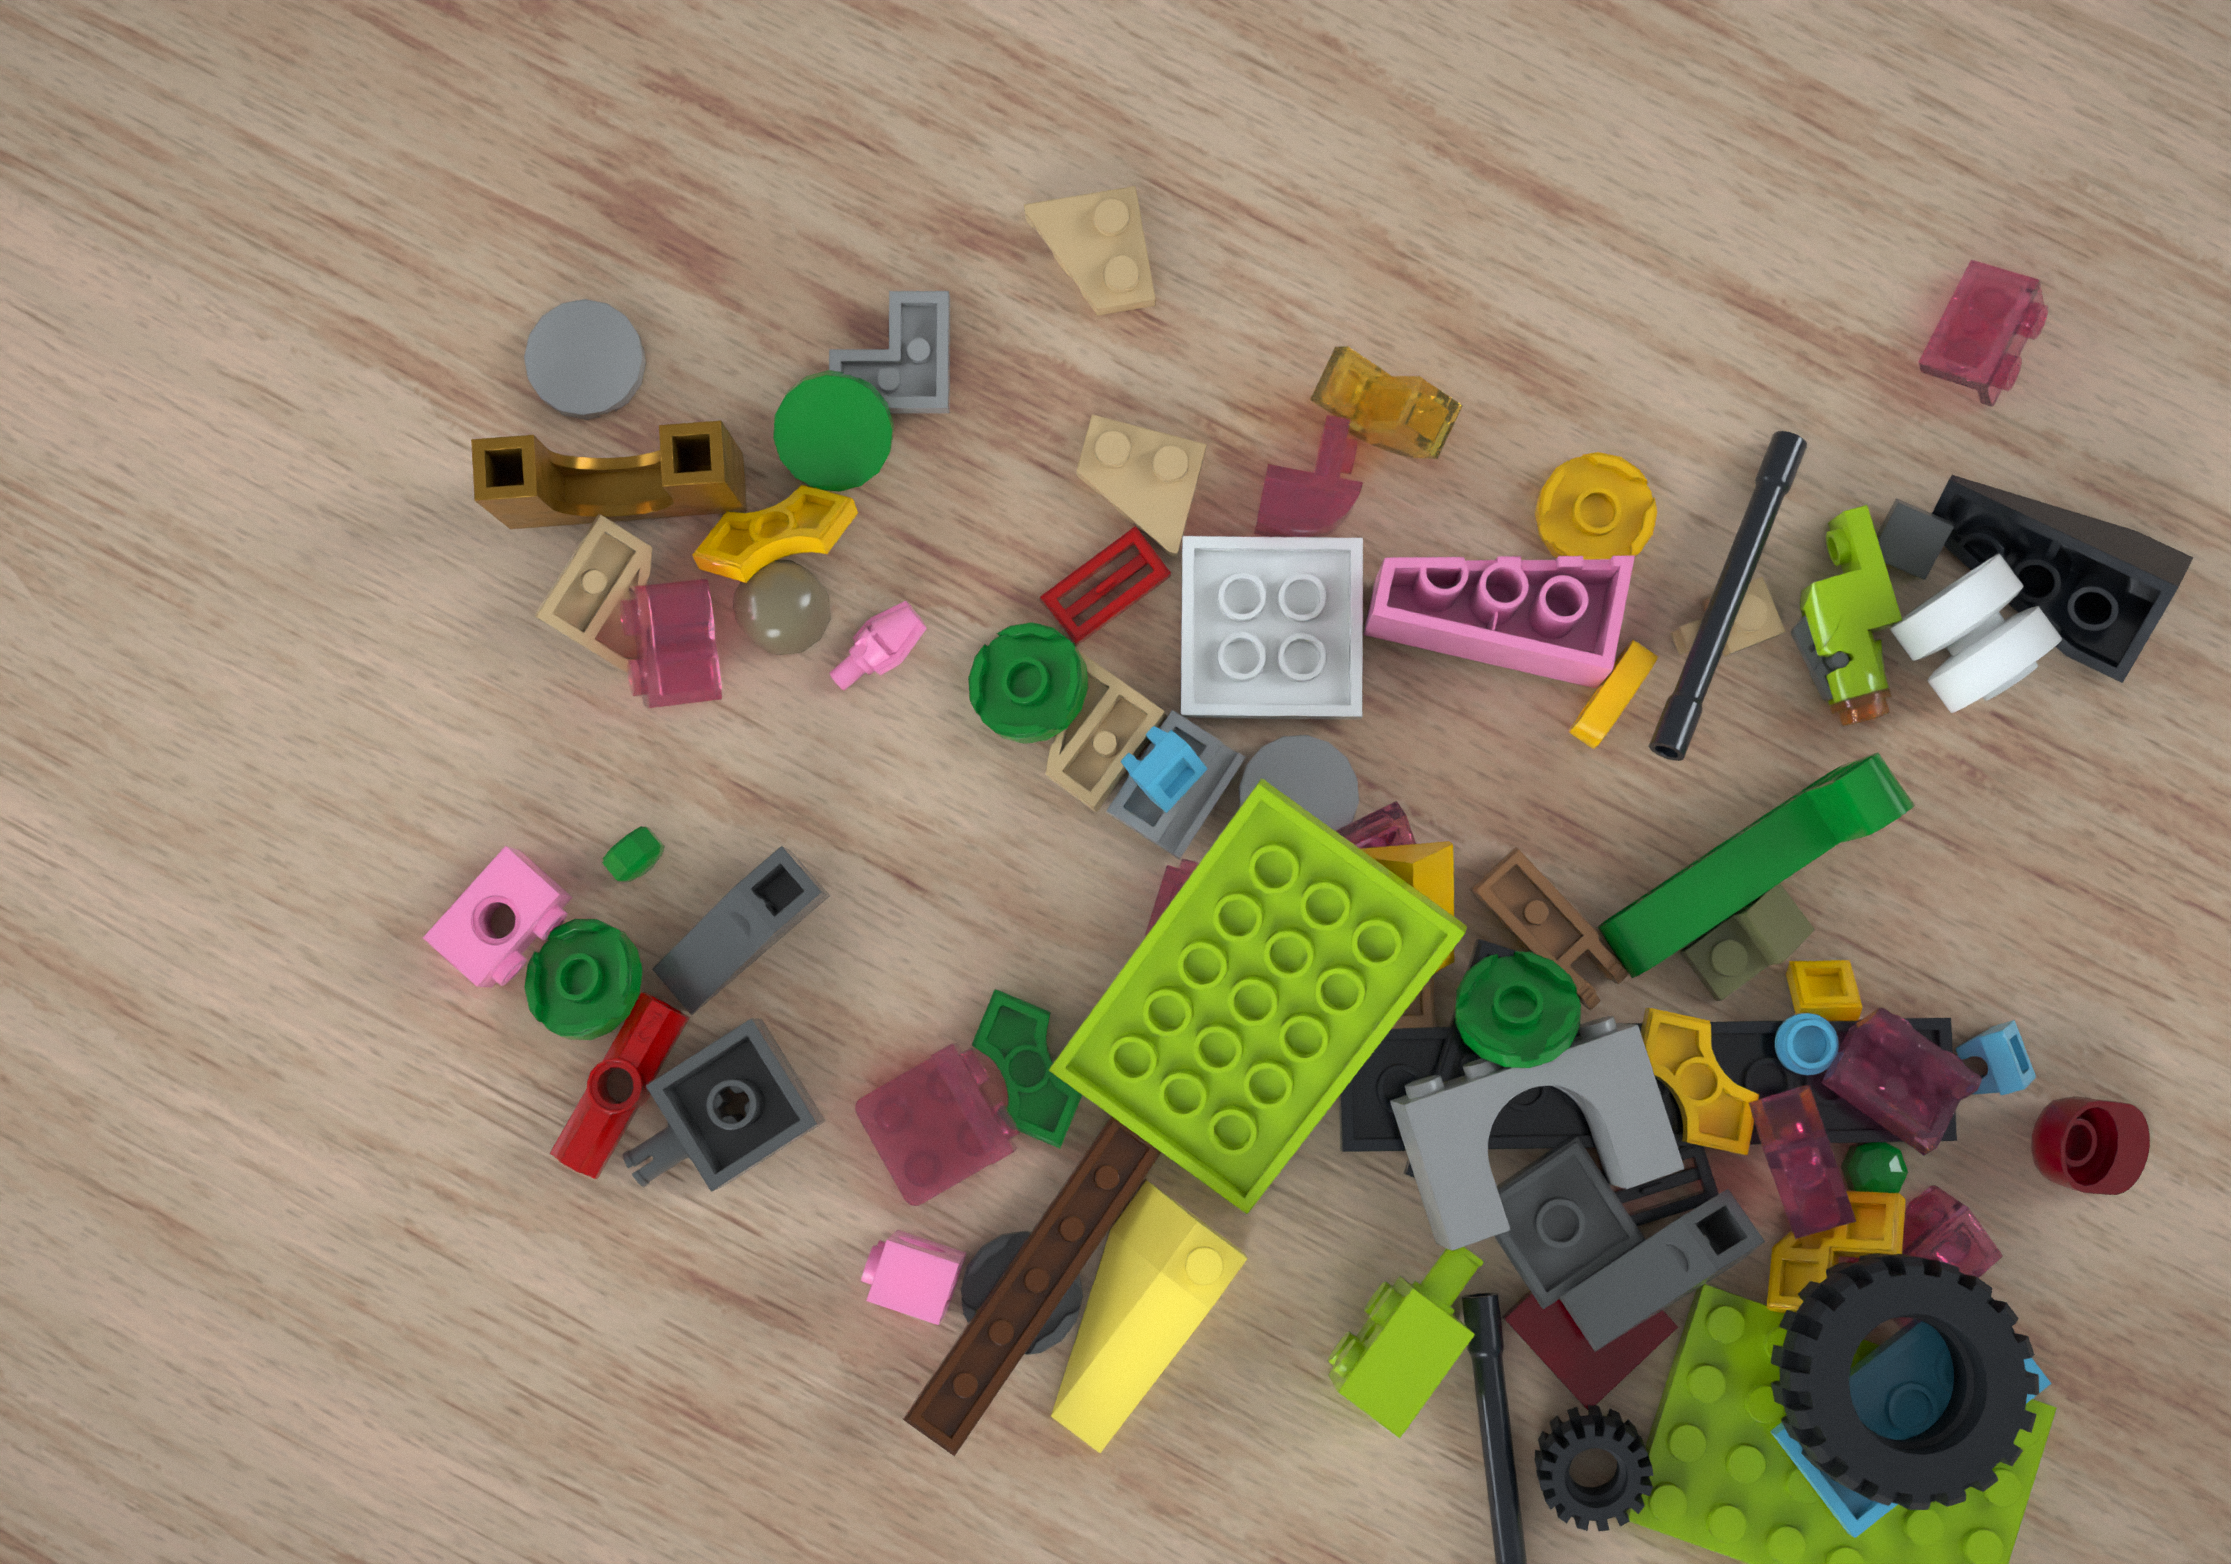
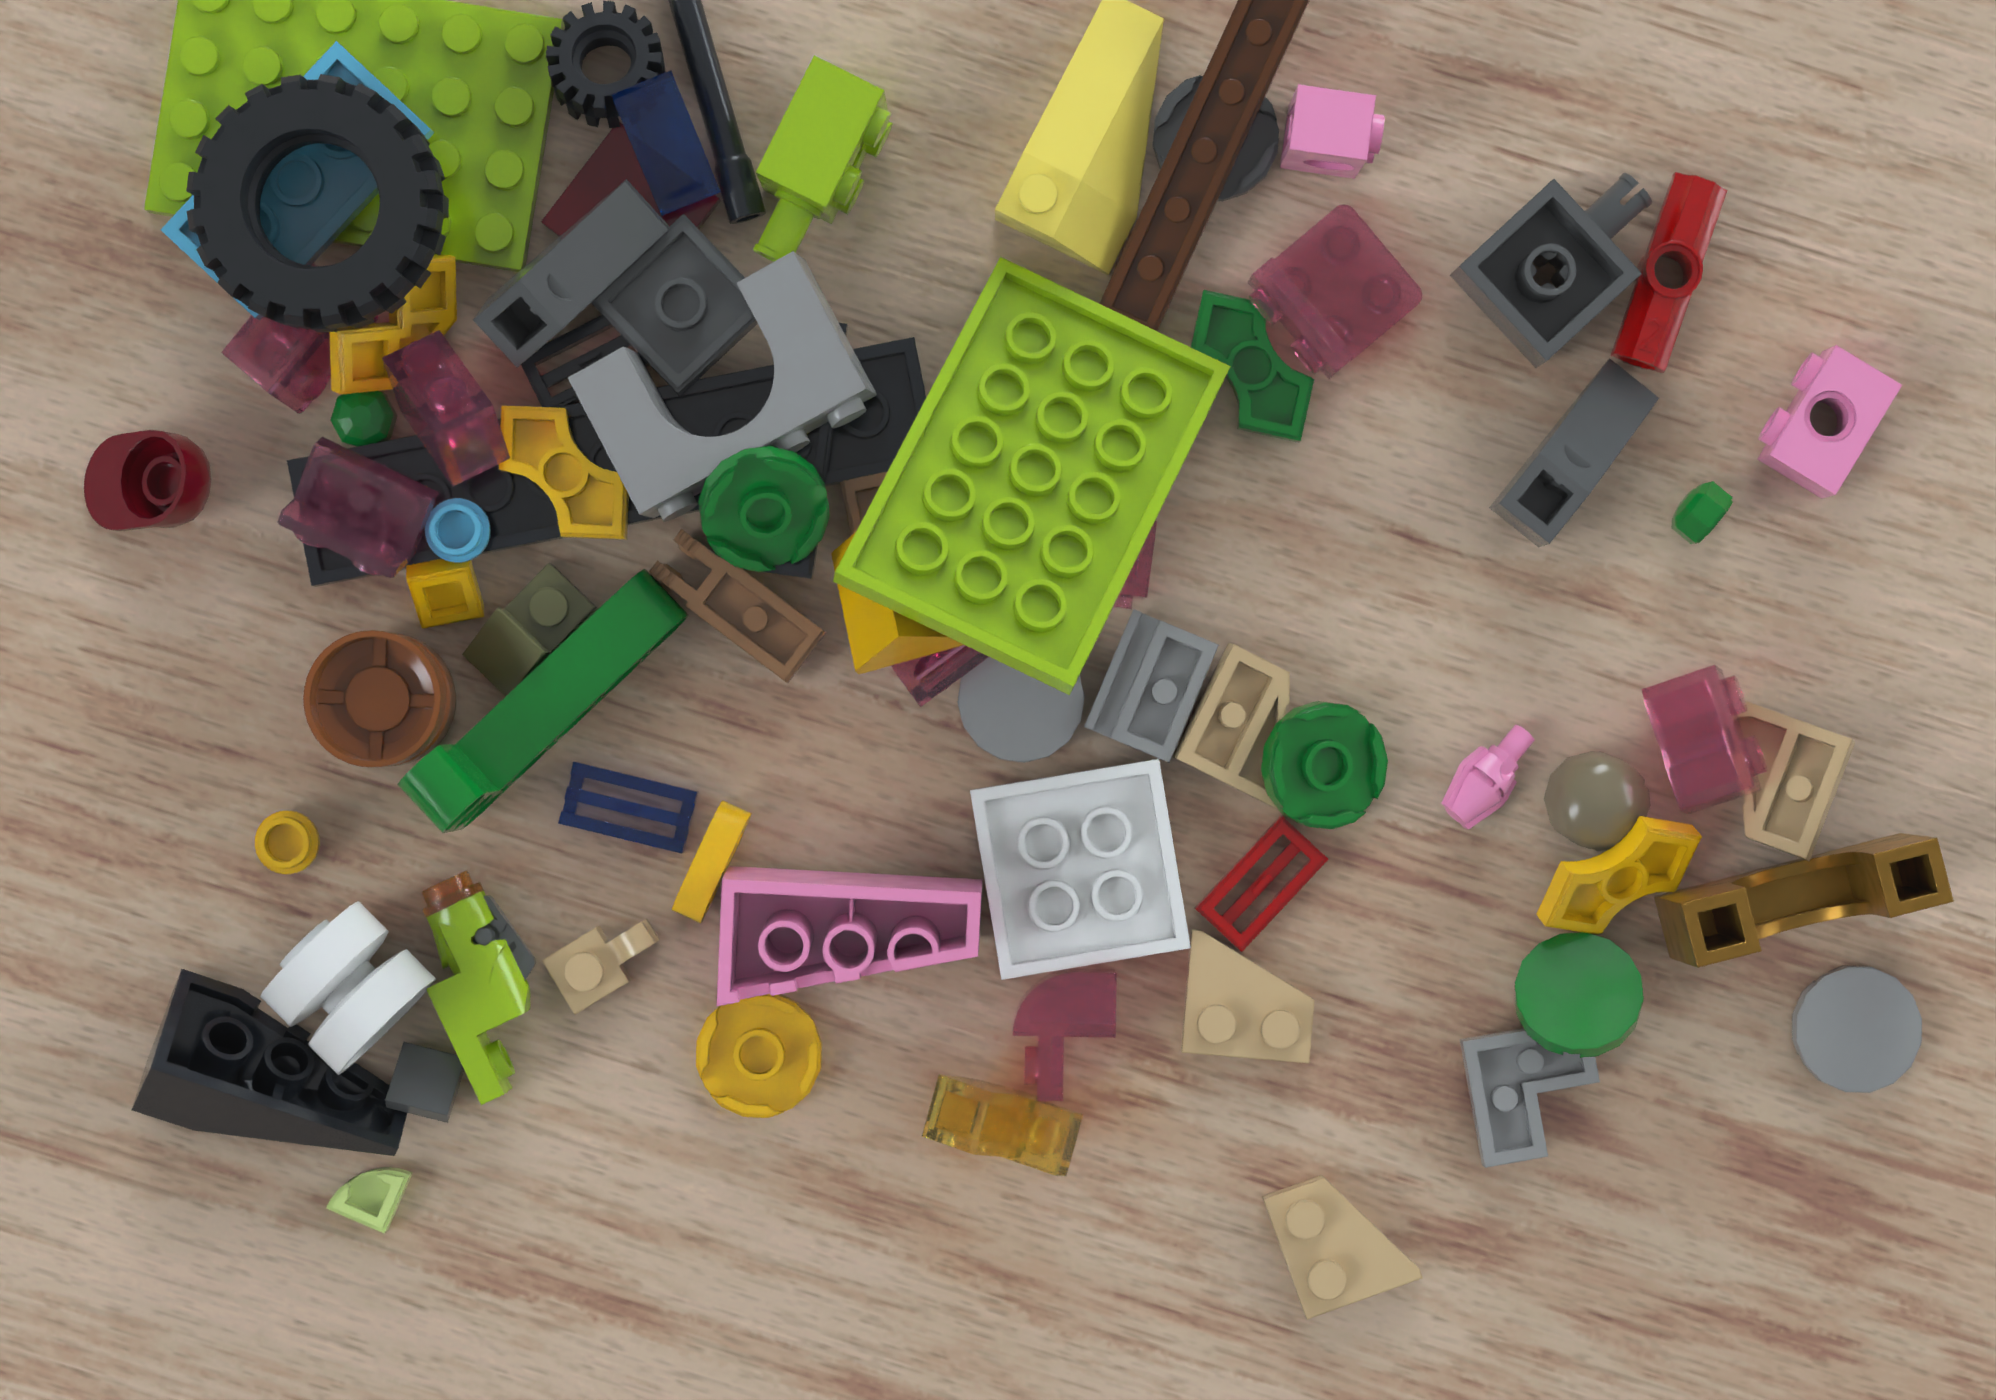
camera: 165 degrees right, 5 degrees up
green tile [524,919,643,1040] -> none
medium azure tile [1120,726,1207,813] -> none
black piece [1649,431,1807,761] -> none
clear pink bracket [1918,260,2048,407] -> none
medium azure tile [1955,1020,2036,1096] -> none
none -> yellow plate [255,811,320,874]
none -> dark orange wheel [303,630,456,767]
none -> yellowish green tile [326,1167,413,1233]
none -> clear blue tile [558,761,699,854]
none -> clear blue tile [611,70,721,216]

